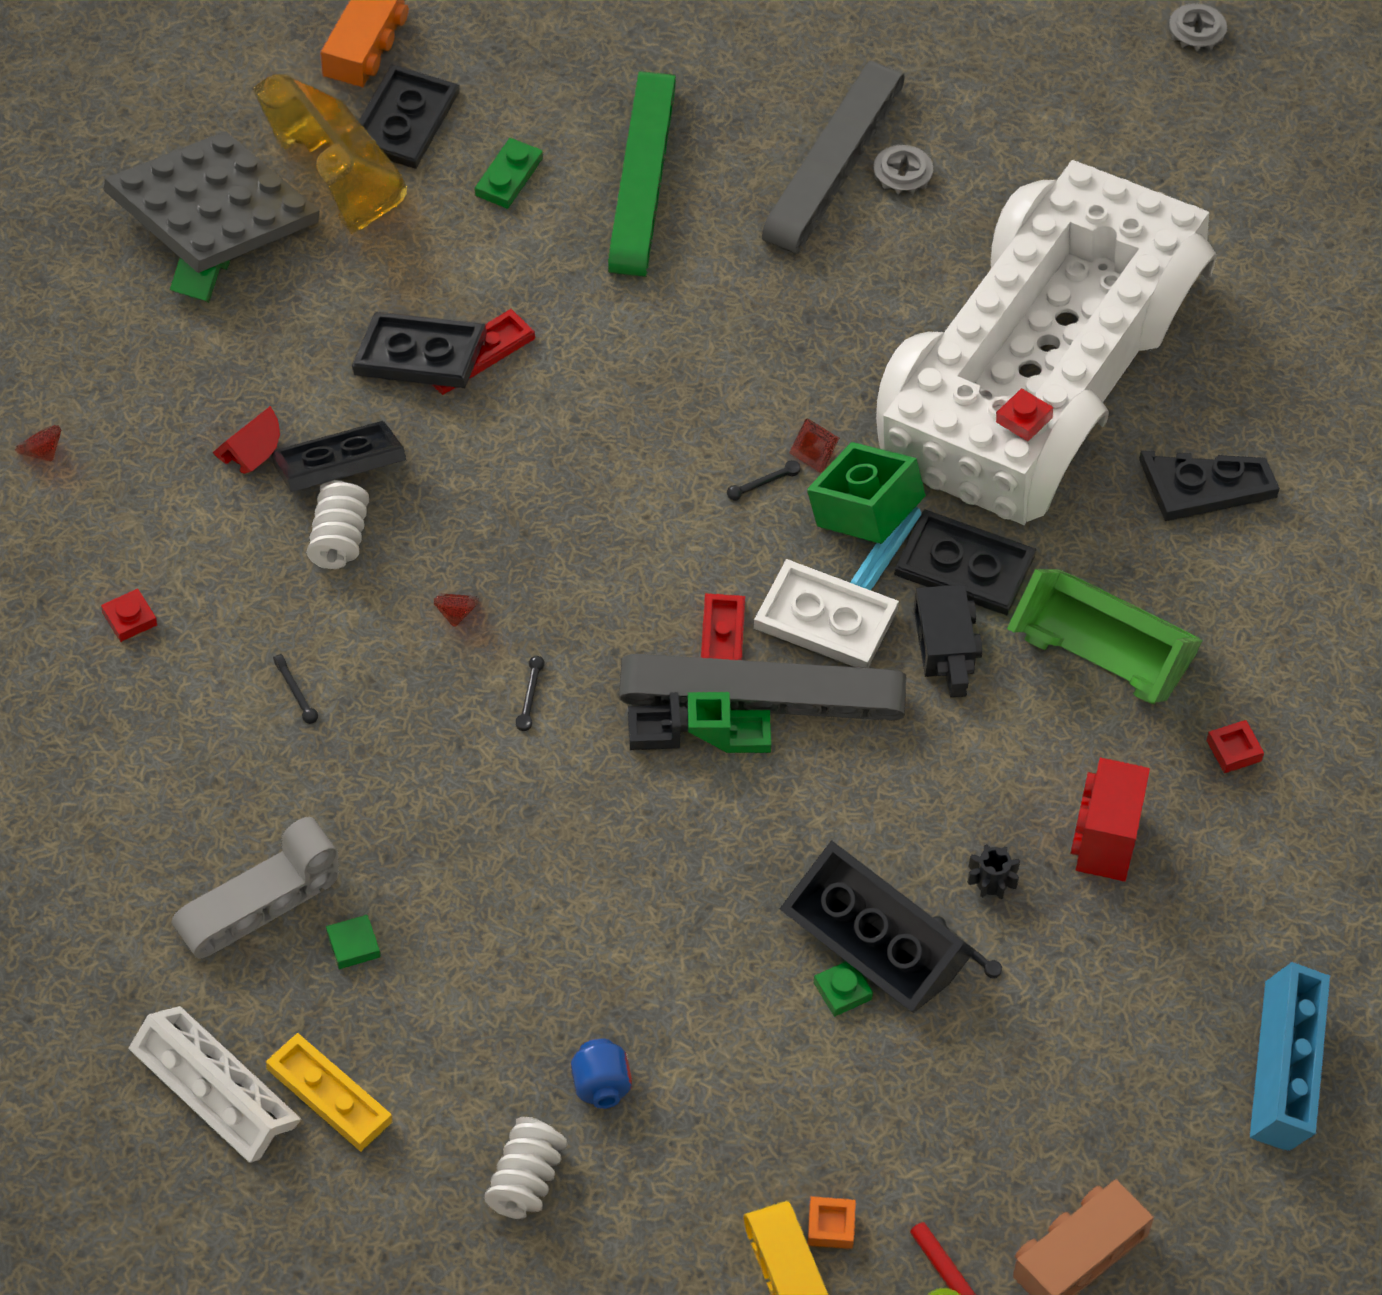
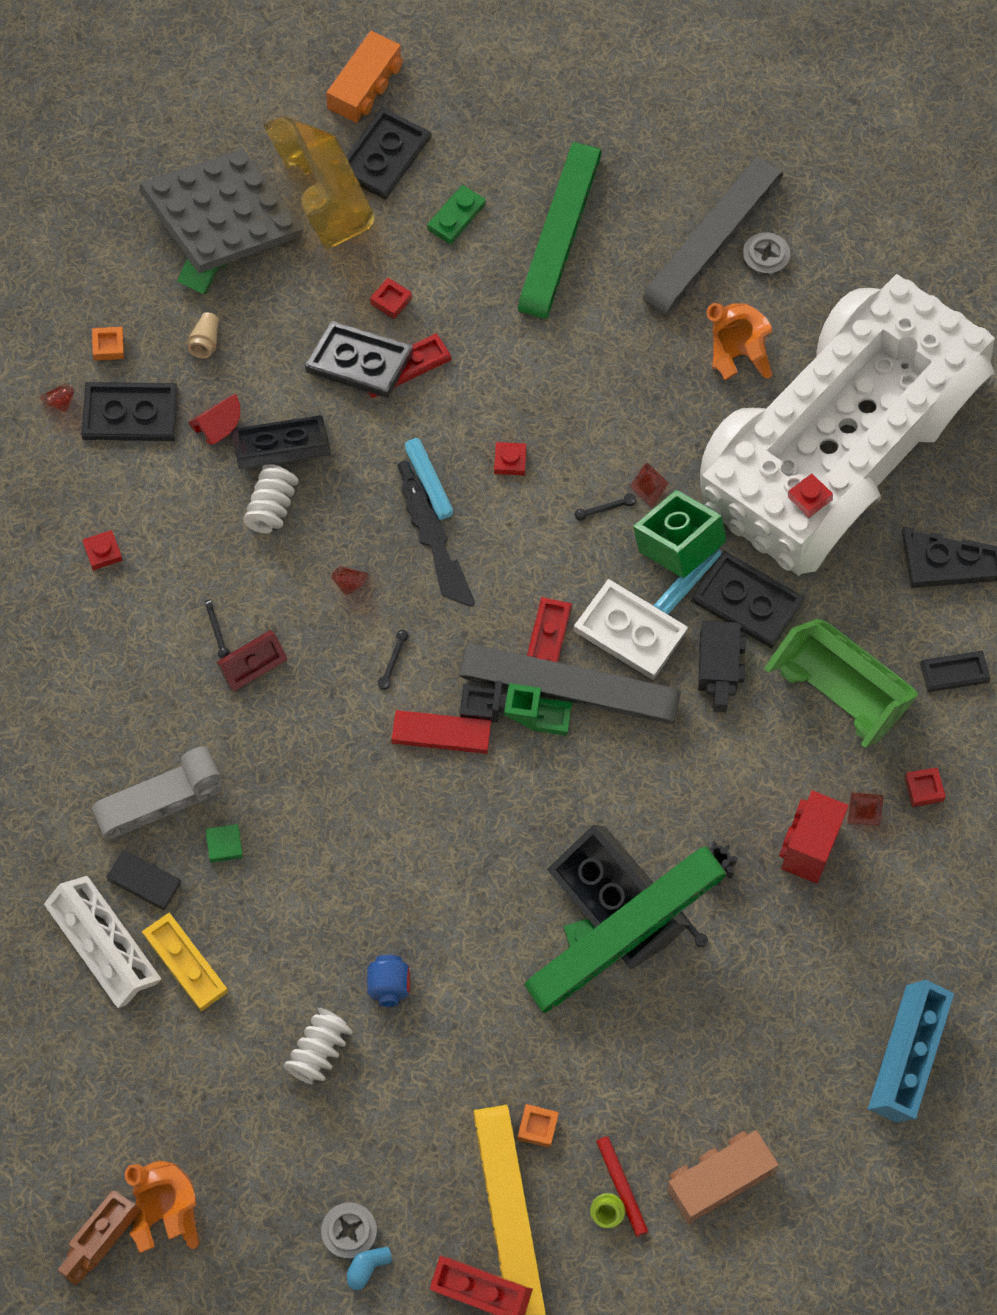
camera: 10 degrees right, 10 degrees up
none -> black tile [81,382,178,441]
none -> orange plate [92,327,124,361]
none -> black tile [107,849,181,911]
none -> tan cone [187,312,219,359]
none -> dark red plate [216,630,288,691]
none -> red plate [370,278,412,319]
none -> red tile [391,710,491,754]
none -> black sword [397,461,475,606]
none -> medium azure axle [405,438,453,520]
none -> red plate [494,442,526,476]
none -> green beam [524,846,727,1013]
none -> orange piece [707,303,773,380]
none -> clear red slope [847,793,884,826]
none -> black tile [920,650,991,693]

